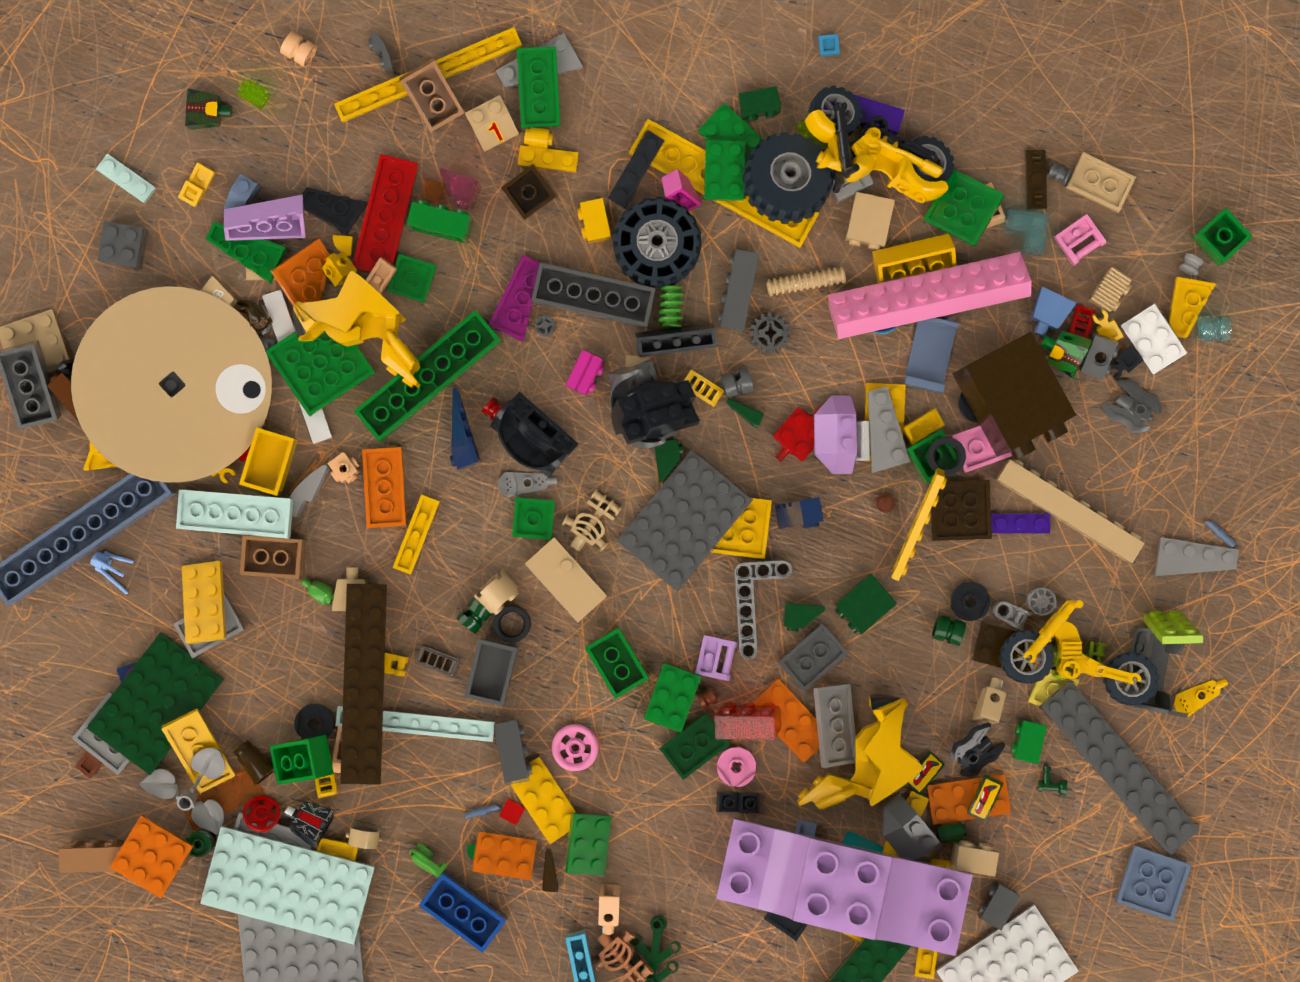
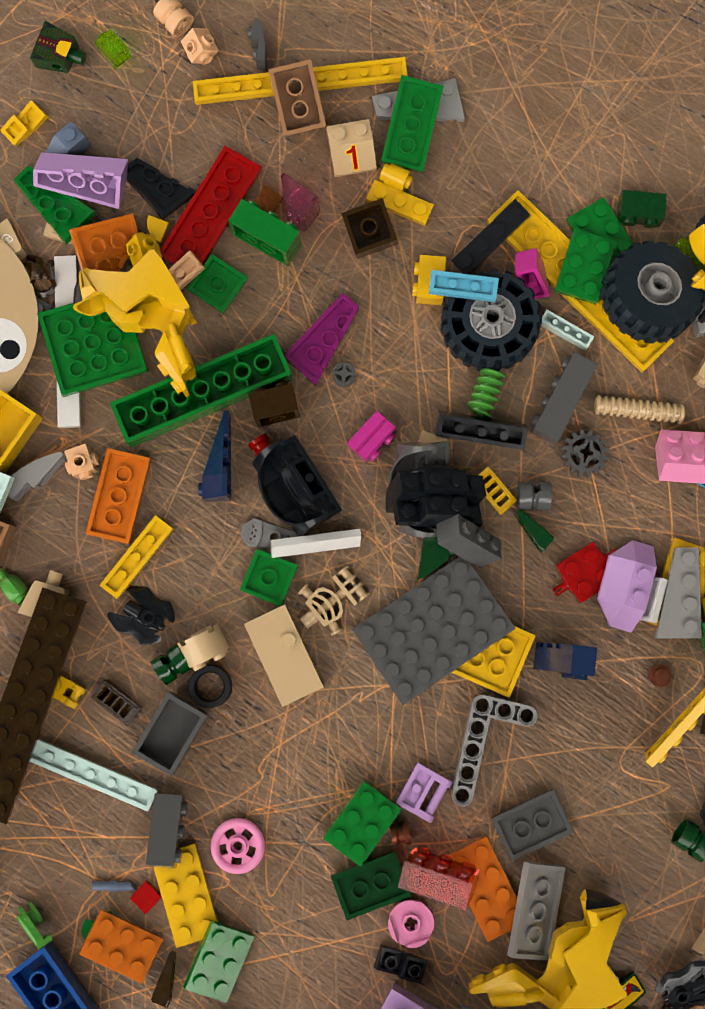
camera: 20 degrees right, 5 degrees down
dark grey brick [531,263,656,329] -> none
green brick [585,627,649,699] -> none
dark green slope [782,602,825,632] -> none
dark green brick [834,573,897,635] -> none
none -> black piece [107,586,175,645]
none -> light nougat brick [181,28,219,65]
none -> dark brown brick [248,382,300,427]
none -> white tile [271,529,361,558]
none -> medium azure plate [429,270,499,302]
none -> dark grey brick [436,514,502,568]
none -> light aqua piece [541,309,594,351]

